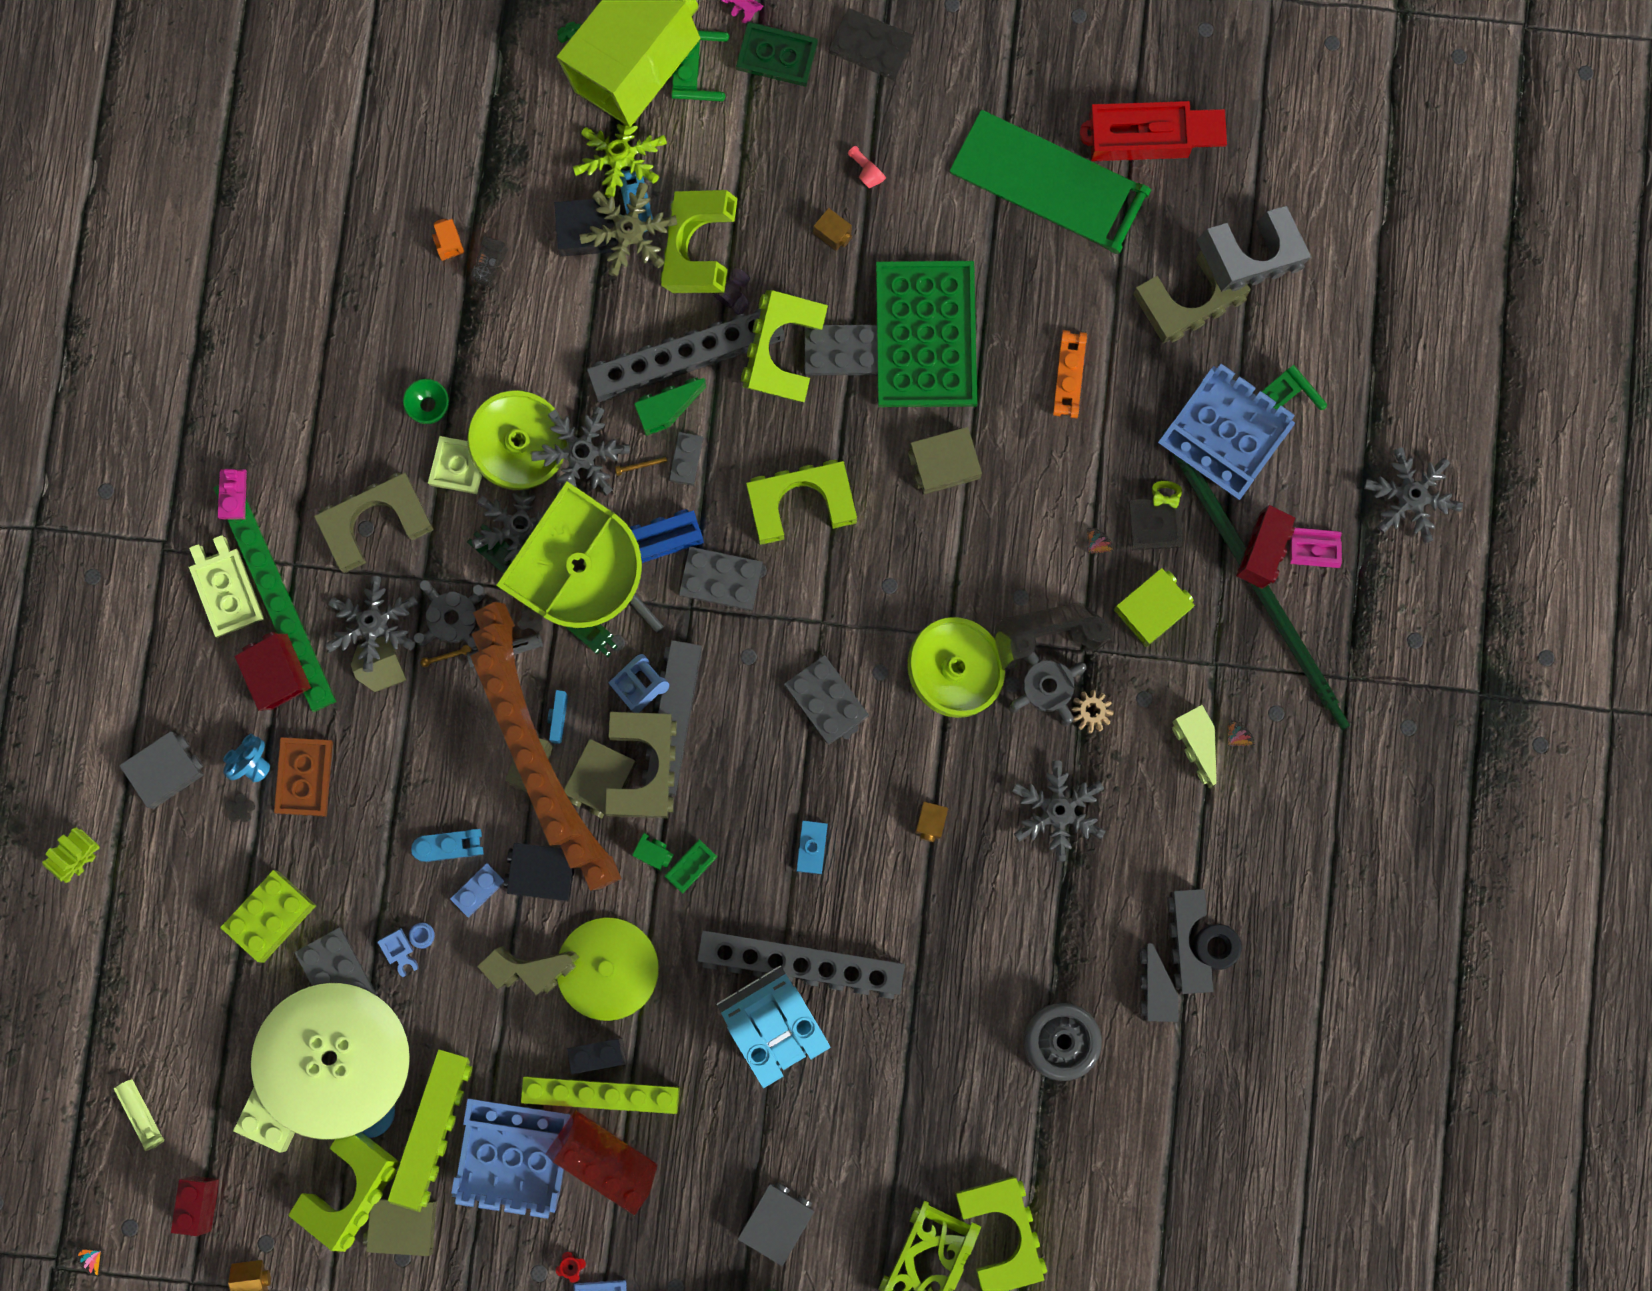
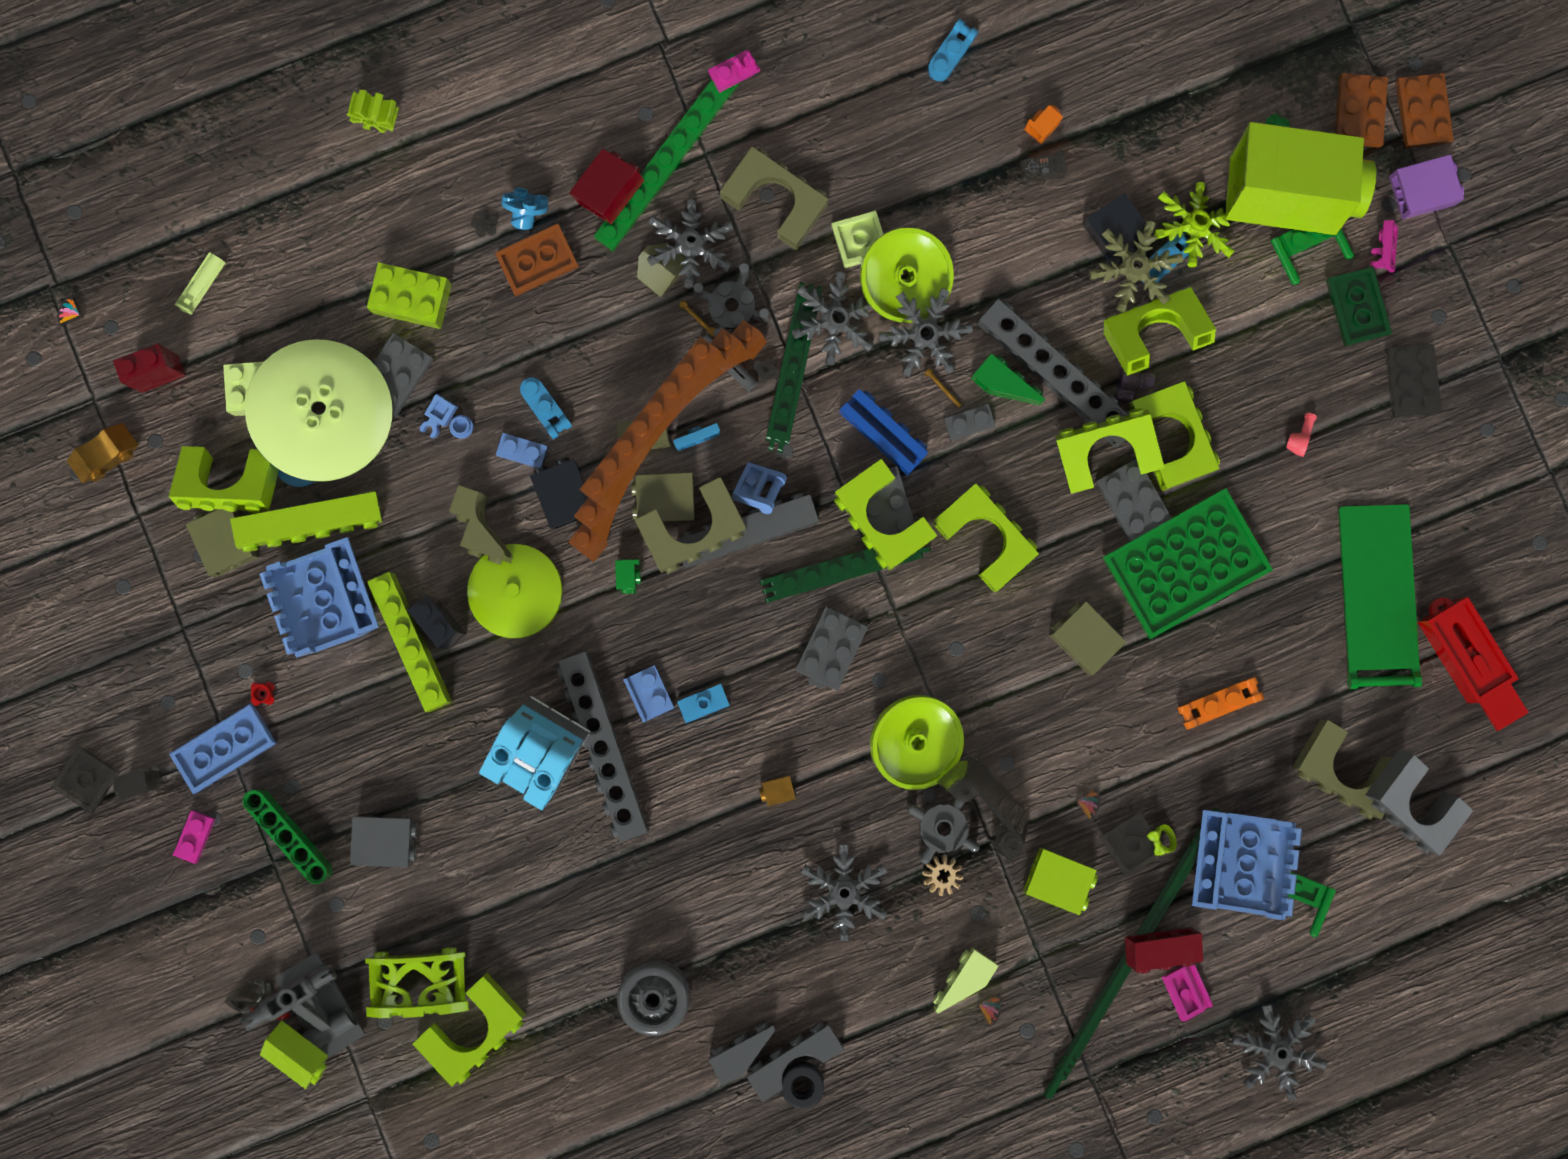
camera: 60 degrees right, 5 degrees up
dark grey brick [119,731,204,809] -> none
yellowish green tile [189,535,264,638] -> none
green piece [403,379,449,424] -> none
lime piece [497,481,642,628] -> none
clear red slope [545,1110,658,1216] -> none
dark grey bar [630,594,664,633] -> none
green plate [664,839,718,894] -> none
pearl gold brick [813,208,852,251] -> none
none -> medium blue plate [624,665,675,723]
none -> dark green hinge [759,546,931,603]
none -> lime arch [834,459,937,571]
none -> dark azure plate [928,18,979,81]
none -> lime arch [1128,381,1220,491]

